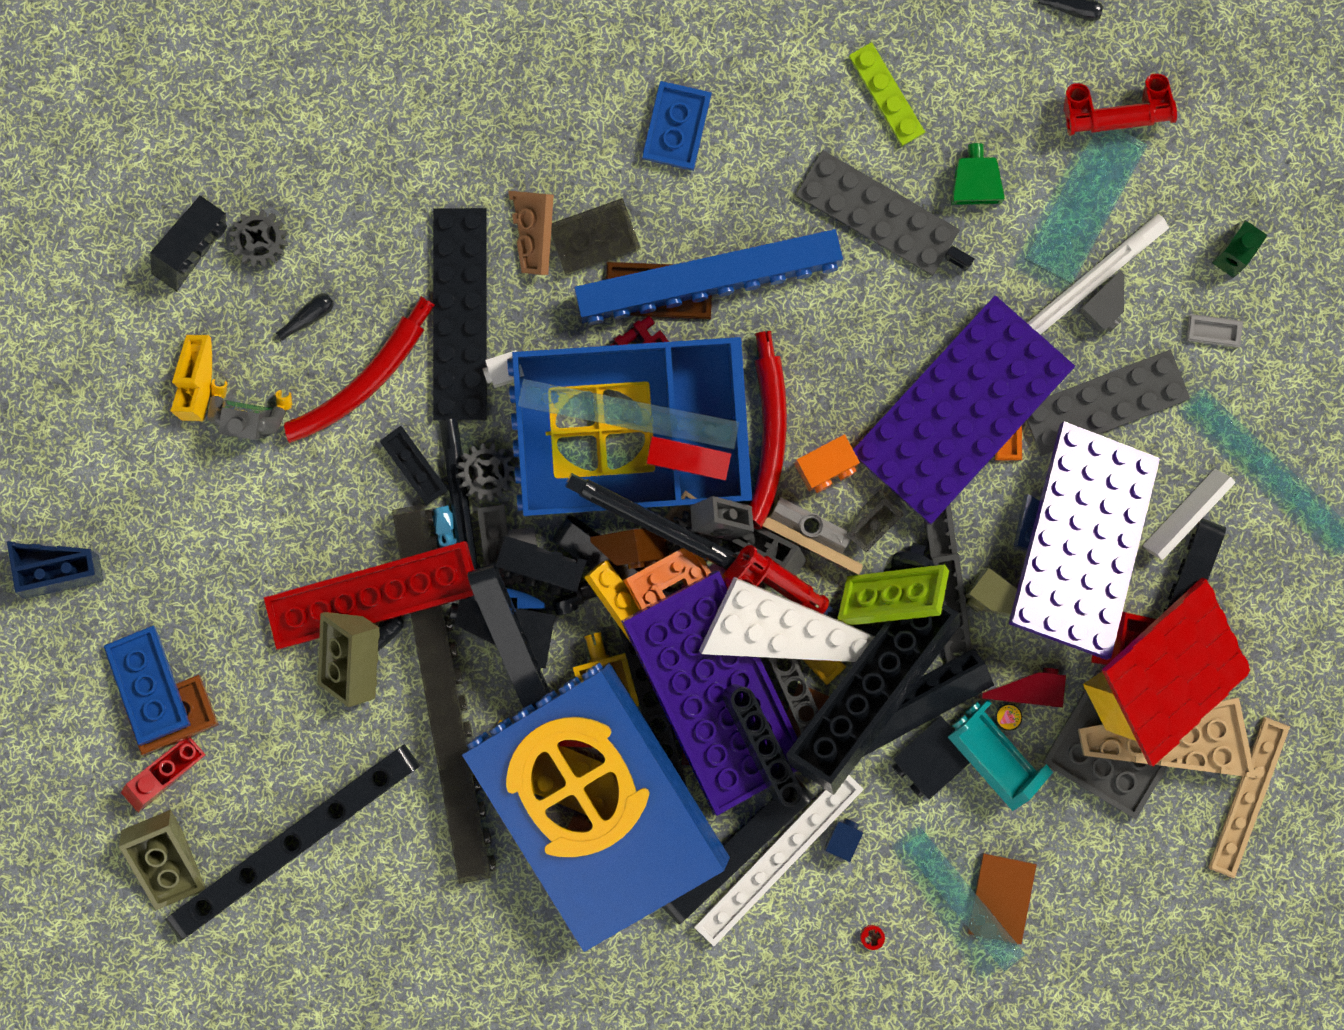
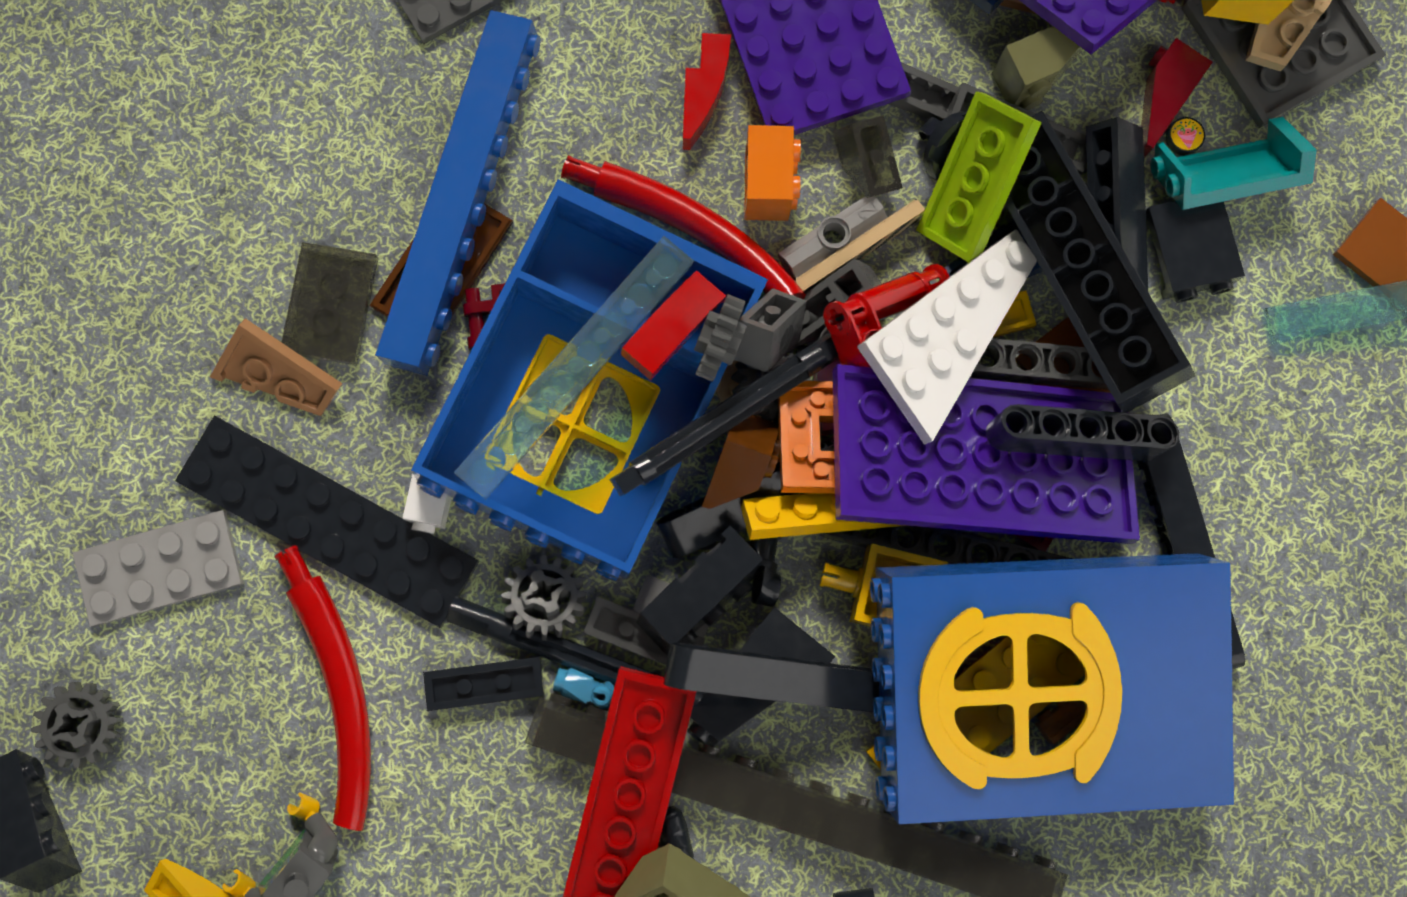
camera: 65 degrees left, 5 degrees down
black piece [276,293,334,341] -> none
blue slope [506,588,546,609] -> none
blue plate [642,81,712,171] -> none
white plate [694,775,864,946] -> none
dark blue brick [824,818,864,862] -> none
red bush [860,925,885,950] -> none
none -> light grey plate [72,510,244,627]
none -> red slope [683,33,731,150]
none -> dark grey gear [694,294,747,382]

